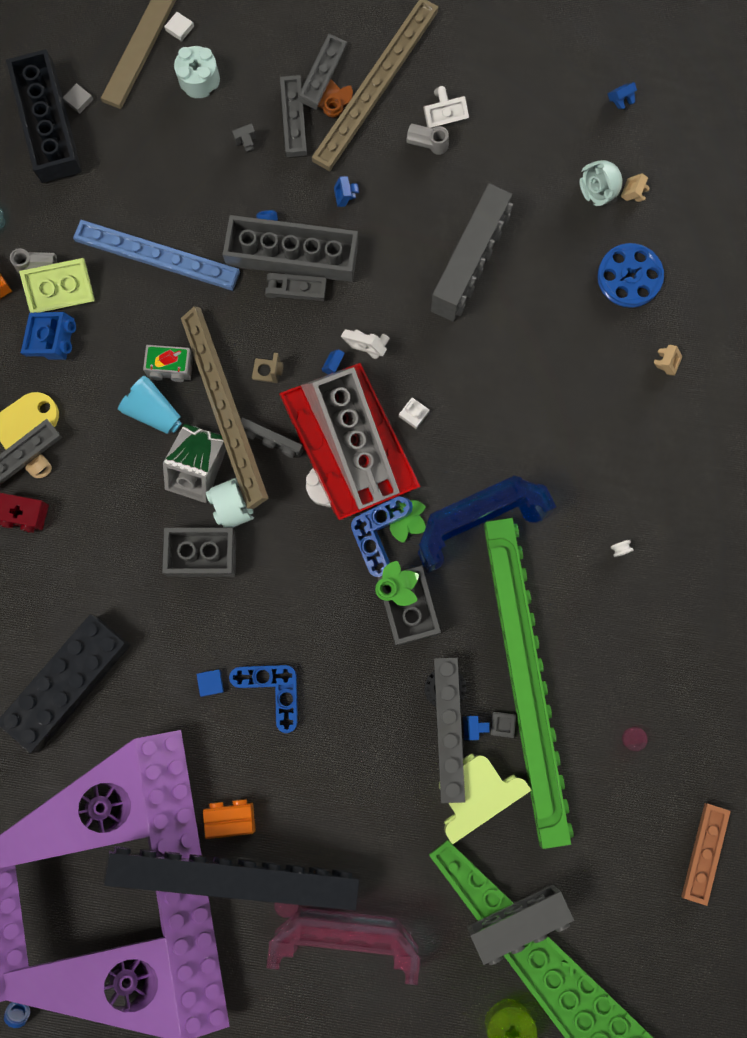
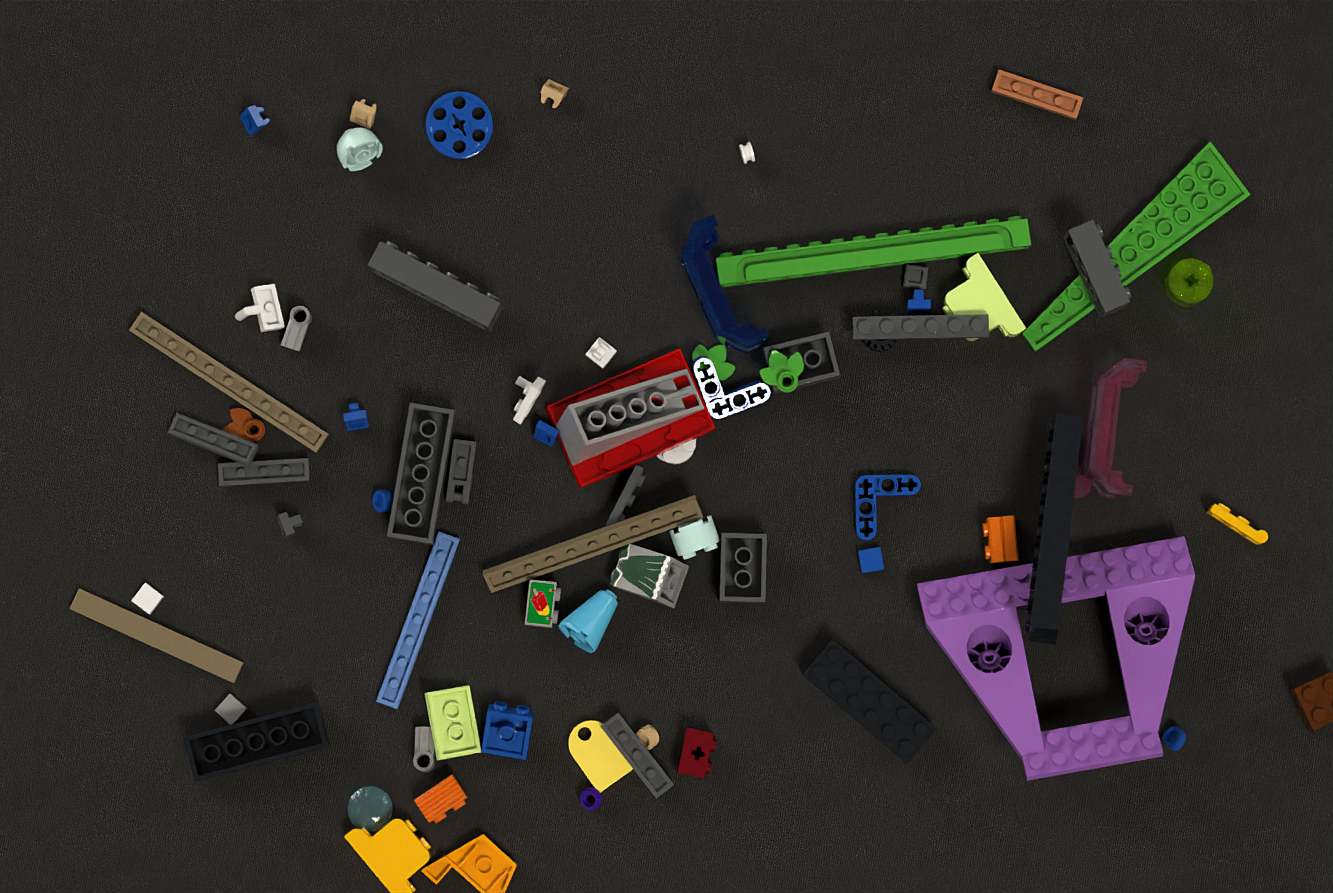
camera: 95 degrees left, 5 degrees up
light aqua brick [174,46,220,98] -> none
dark tan bracket [252,353,284,383] -> none
clear pink tile [622,727,647,751] -> none

